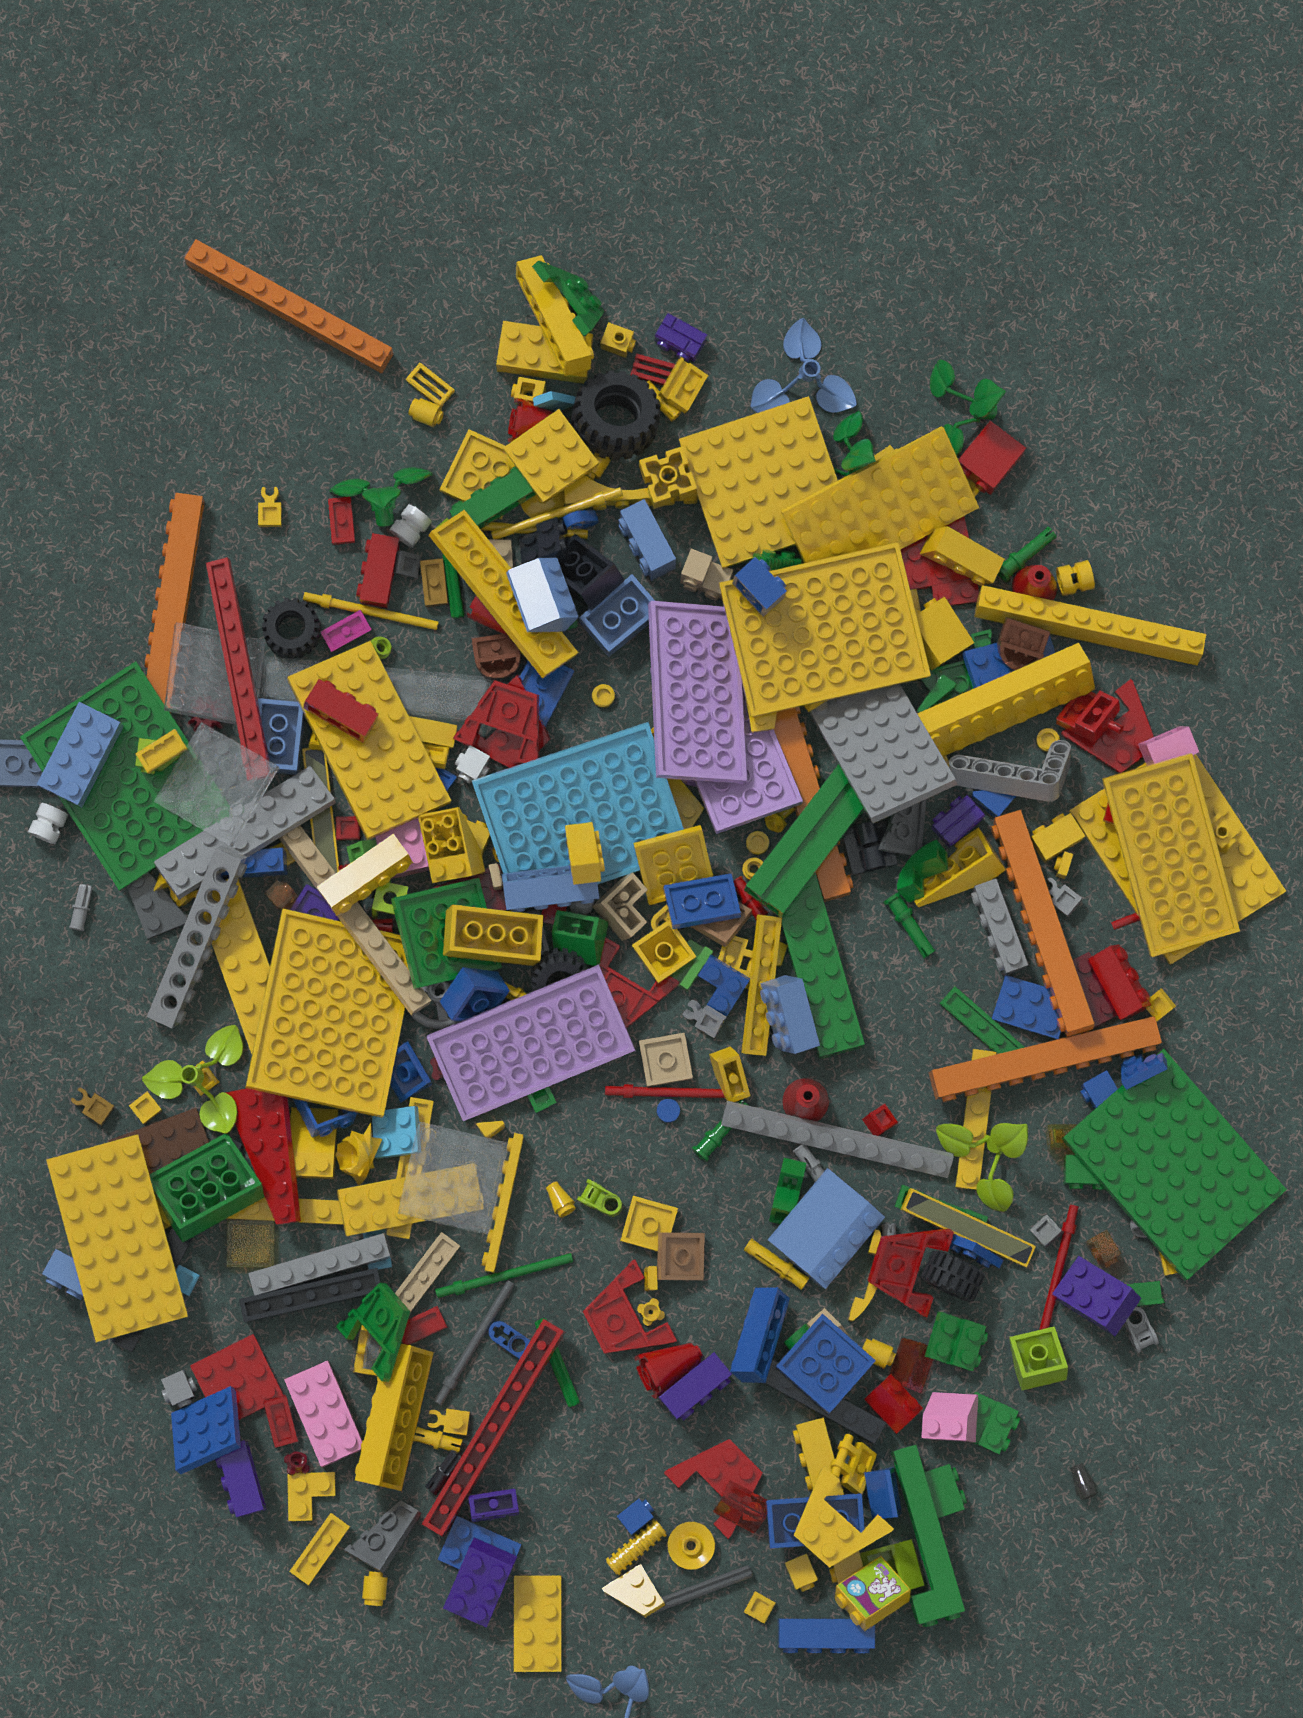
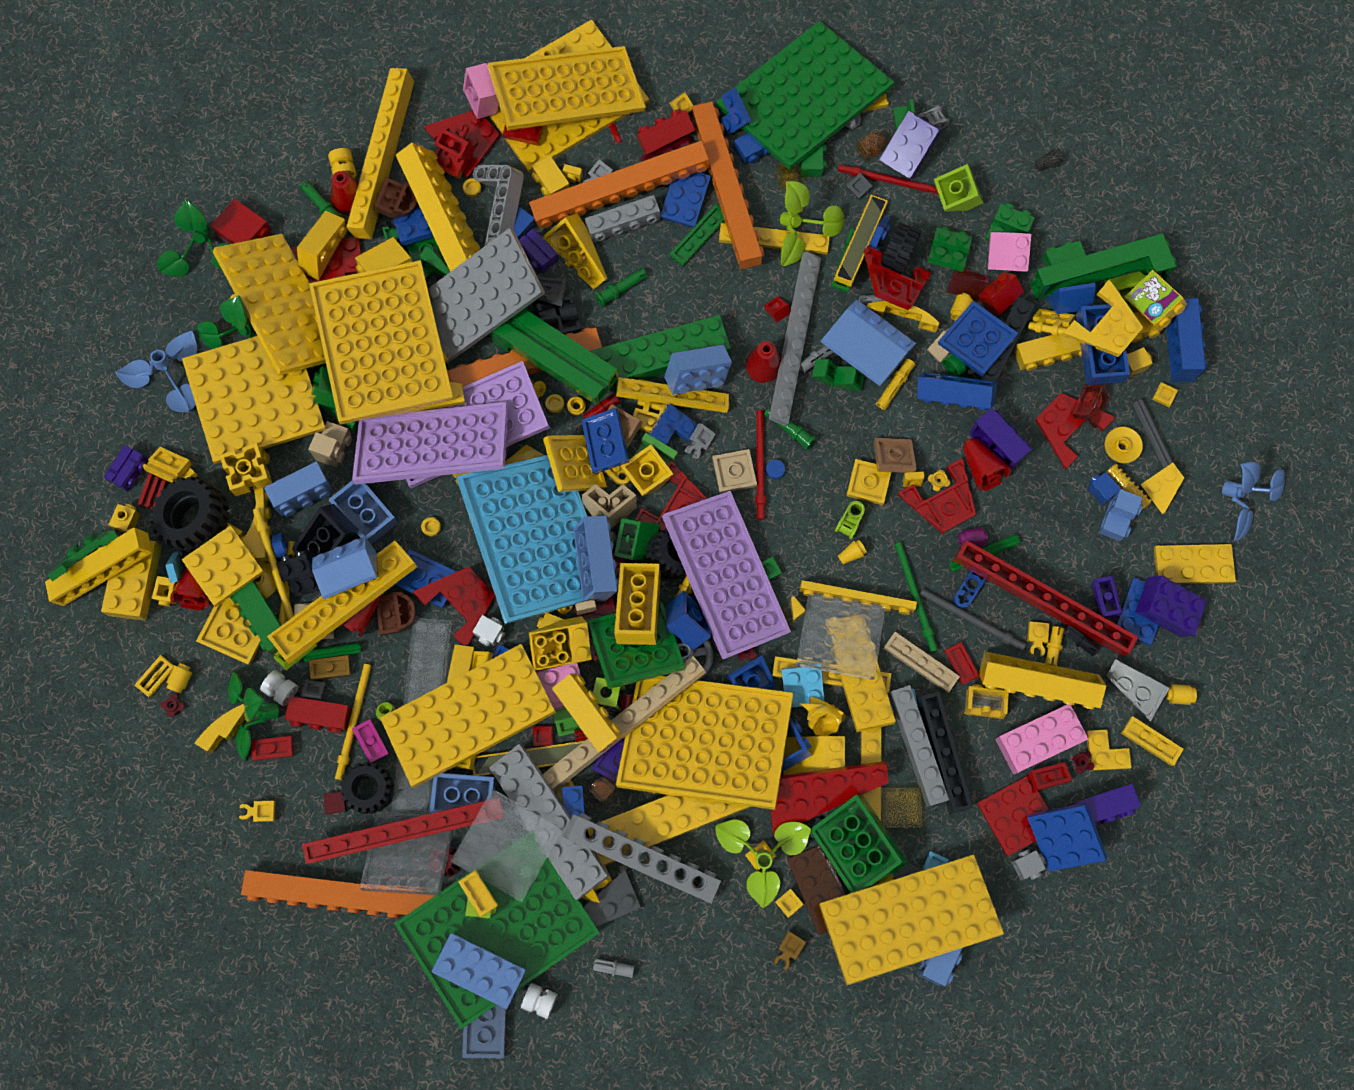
camera: 90 degrees left, 5 degrees down
orange brick [184,239,393,374] -> none
red brick [303,679,379,743] -> none
green wing [336,1283,410,1382] -> none
red wing [453,680,539,763] -> none
yellow brick [565,822,605,885] -> none
yellow slope [709,1047,750,1102] -> none
blue brick [732,557,787,617] -> none
green brick [897,840,948,903] -> none
none -> dark red plate [160,694,184,717]
none -> yellow slope [195,704,245,754]
none -> dark red tile [323,792,346,815]
none -> magenta brick [958,528,988,547]
none -> medium blue brick [1098,489,1143,541]

